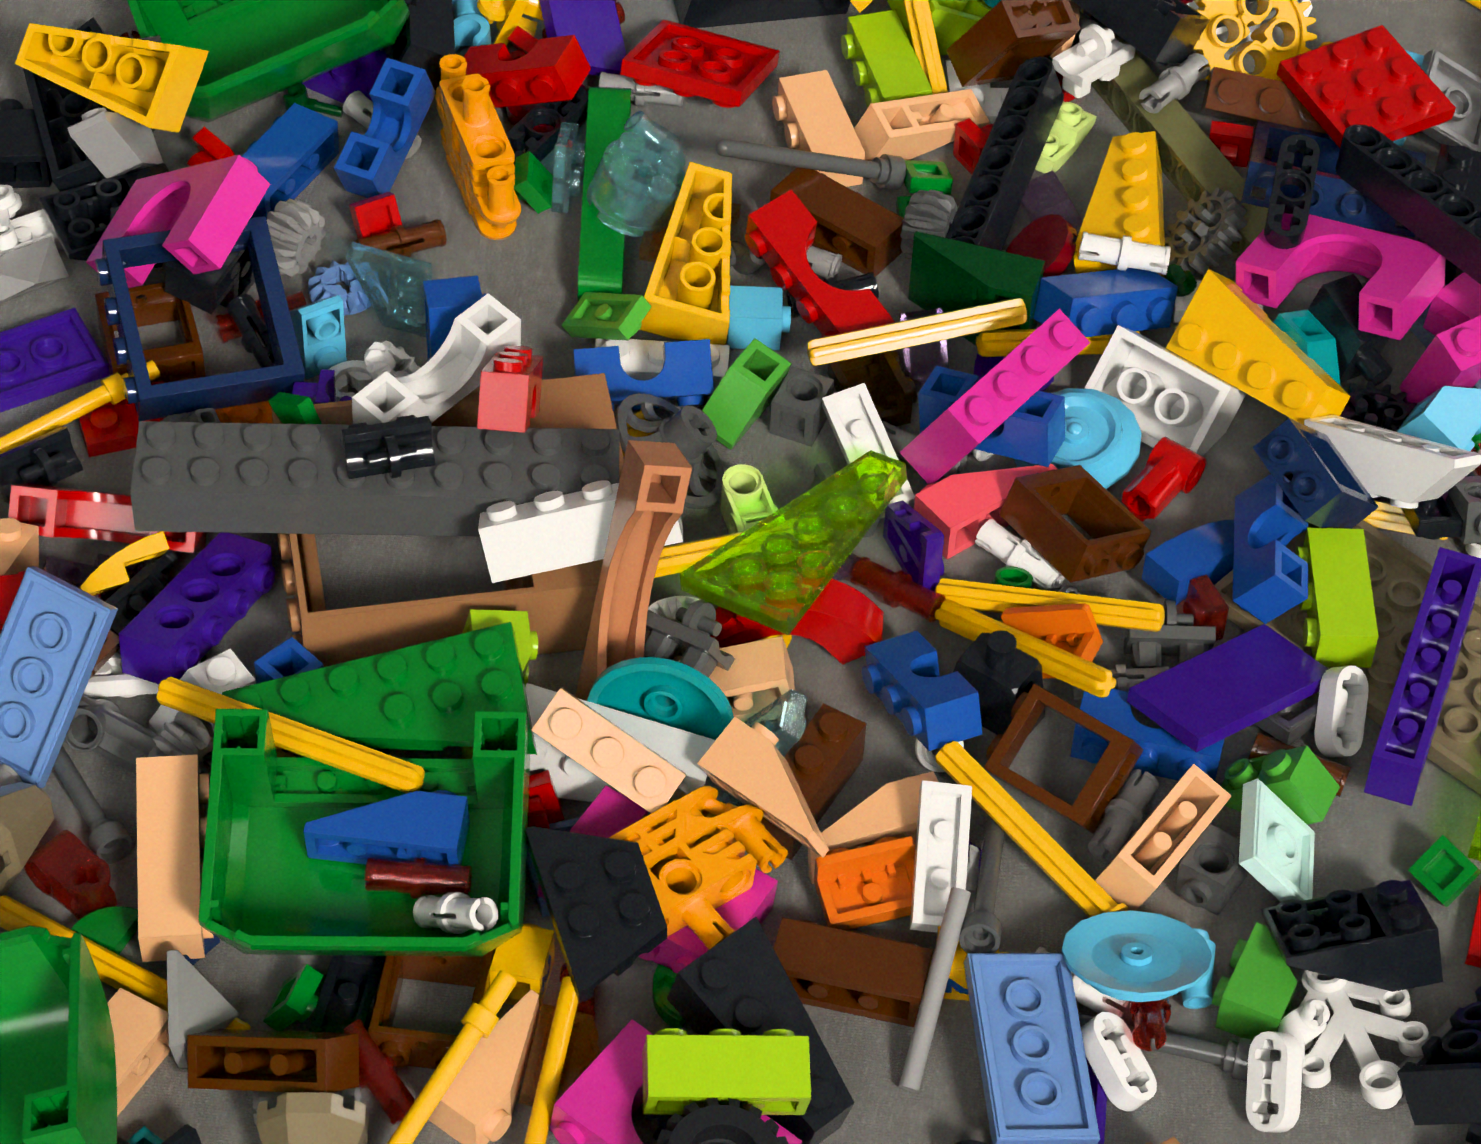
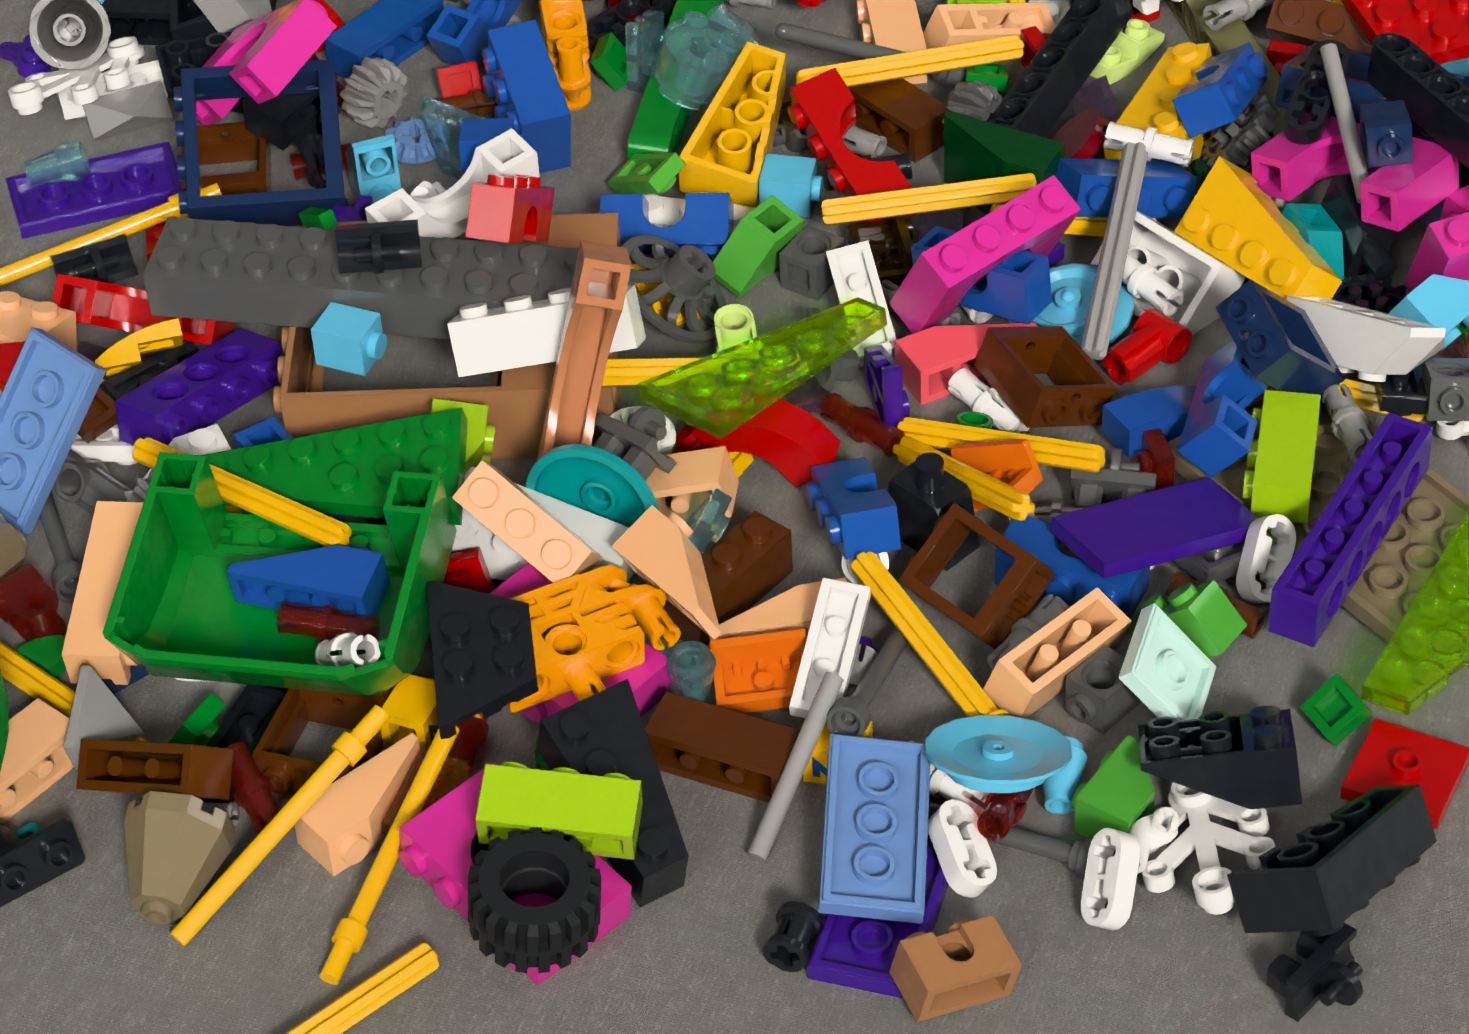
camera: 15 degrees right, 5 degrees down
none -> medium azure brick [311,302,387,376]
none -> blue brick [482,19,571,173]
none -> clear light blue cone [667,641,716,704]
none -> yellow axle [796,35,1024,87]
none -> light grey axle [1081,142,1148,361]
none -> white pin [1122,253,1184,316]
none -> blue arch [1172,42,1268,138]
none -> light grey bar [1320,43,1369,204]
none -> light grey pin [1322,384,1372,463]
none -> dark blue brick [1359,100,1413,168]

